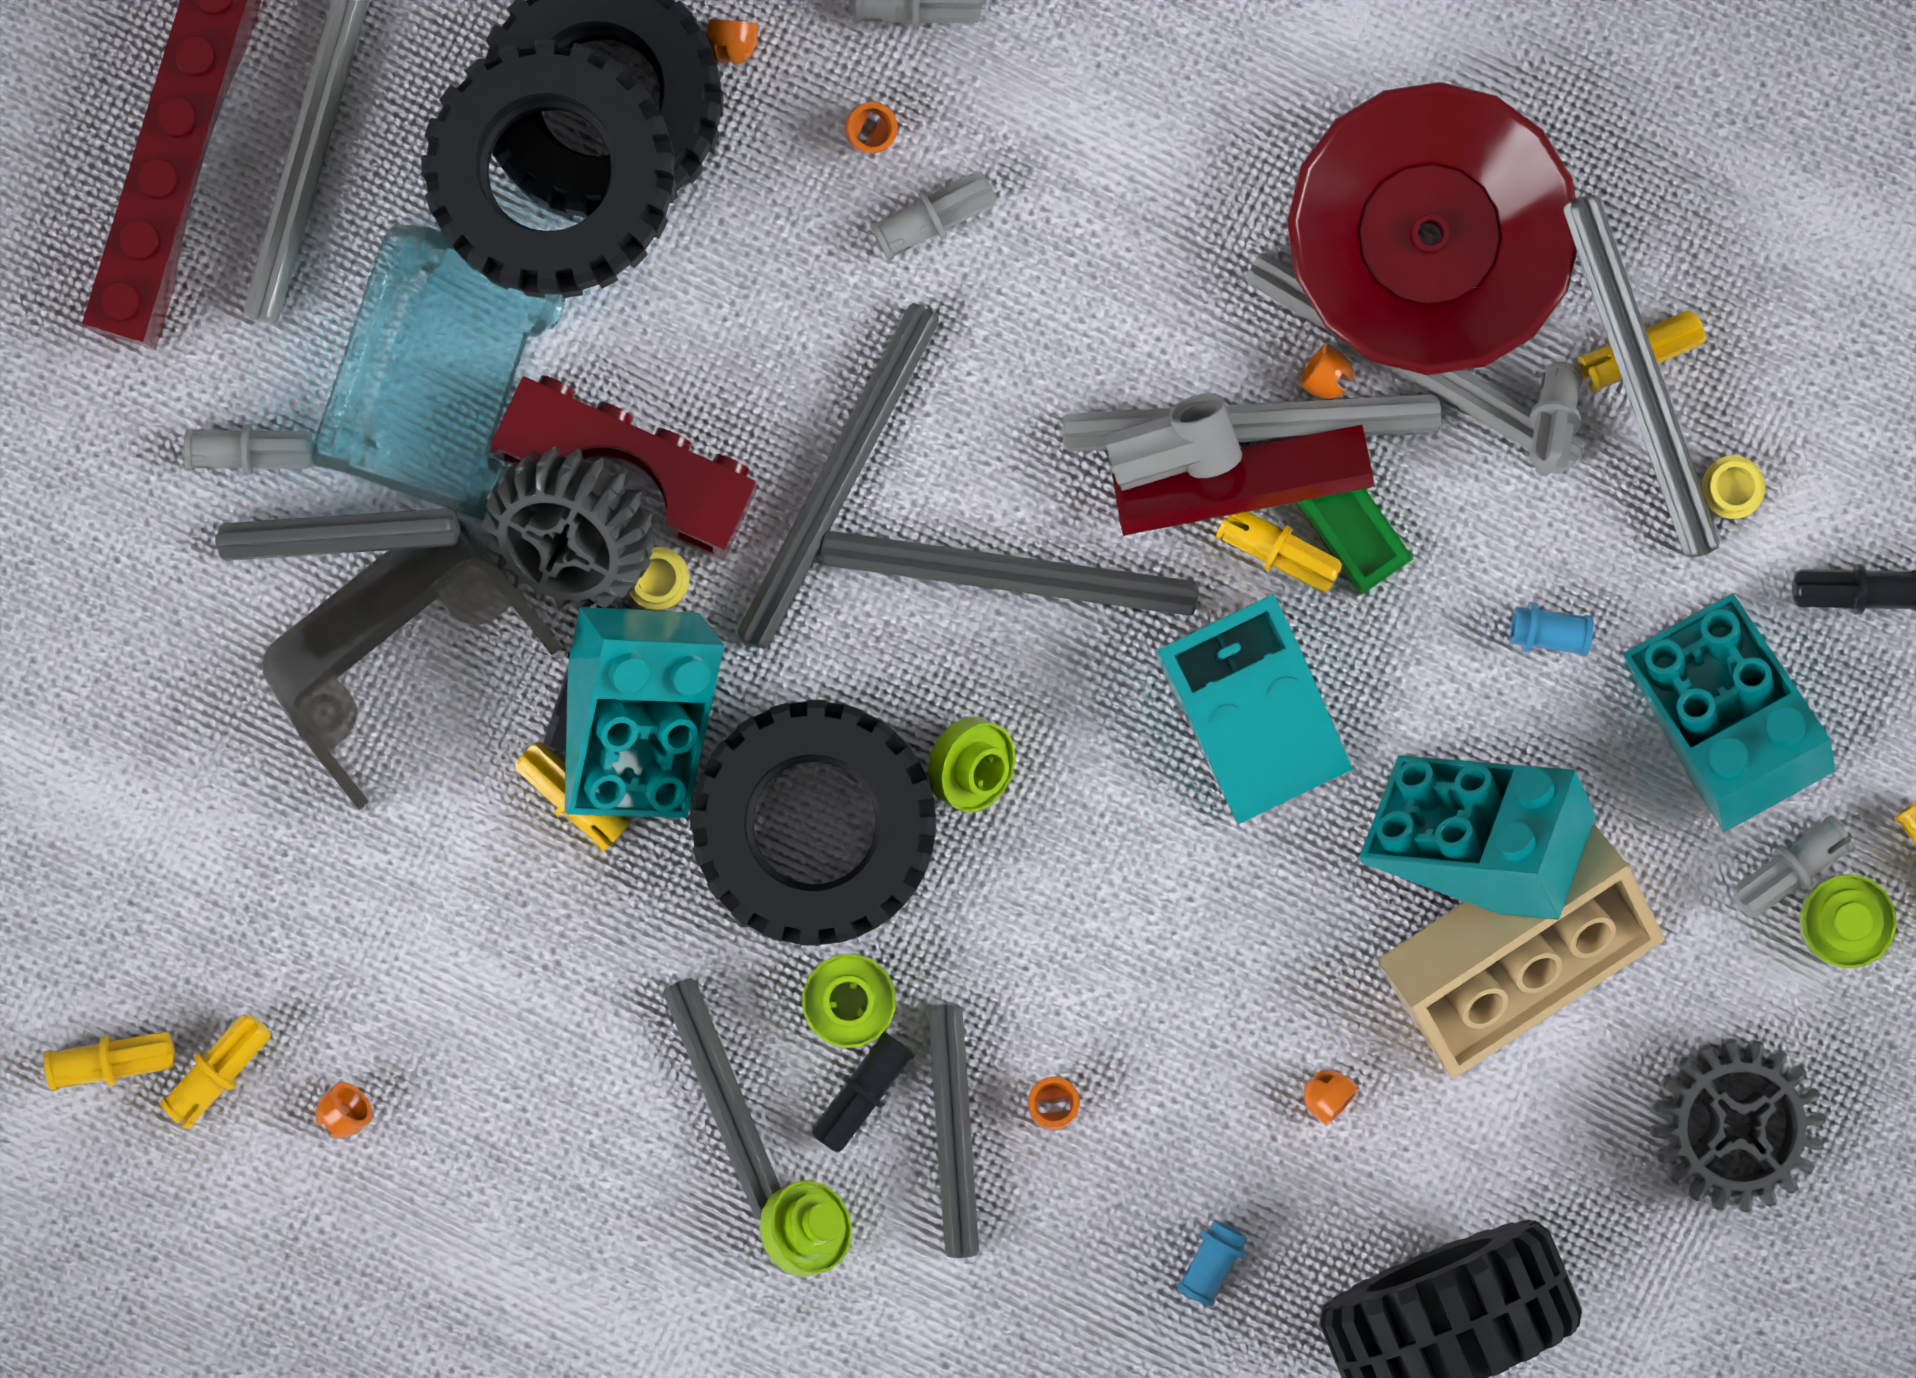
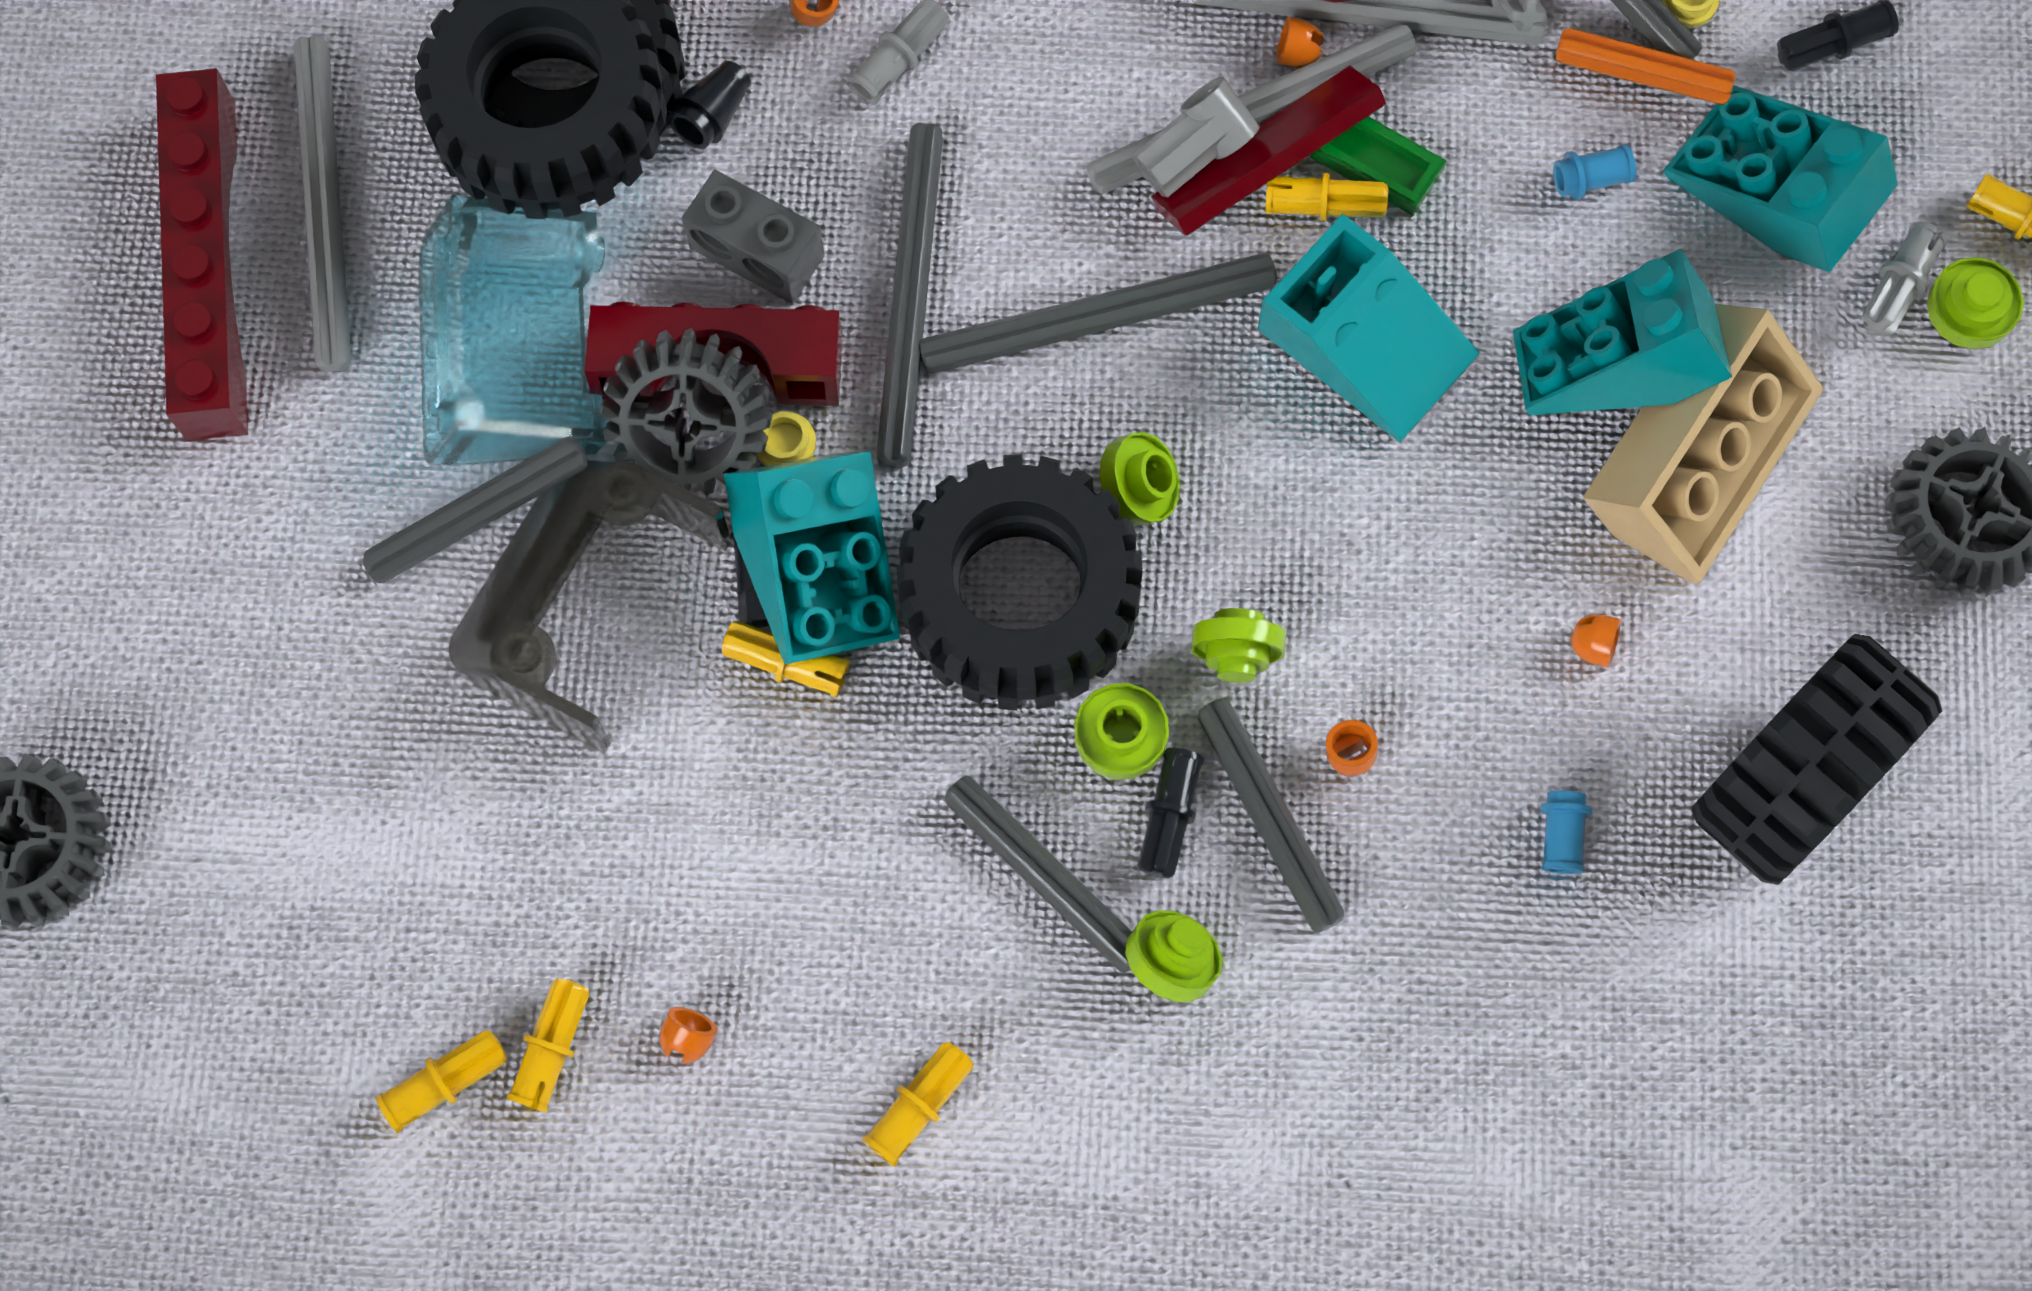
camera: 20 degrees left, 15 degrees down
light grey axle [184,424,314,475] -> none
none -> black cone [669,60,751,149]
none -> dark grey brick [682,169,825,304]
none -> yellow axle [861,1042,974,1167]
none -> lime plate [1191,608,1286,683]
none -> orange axle [1556,28,1735,105]

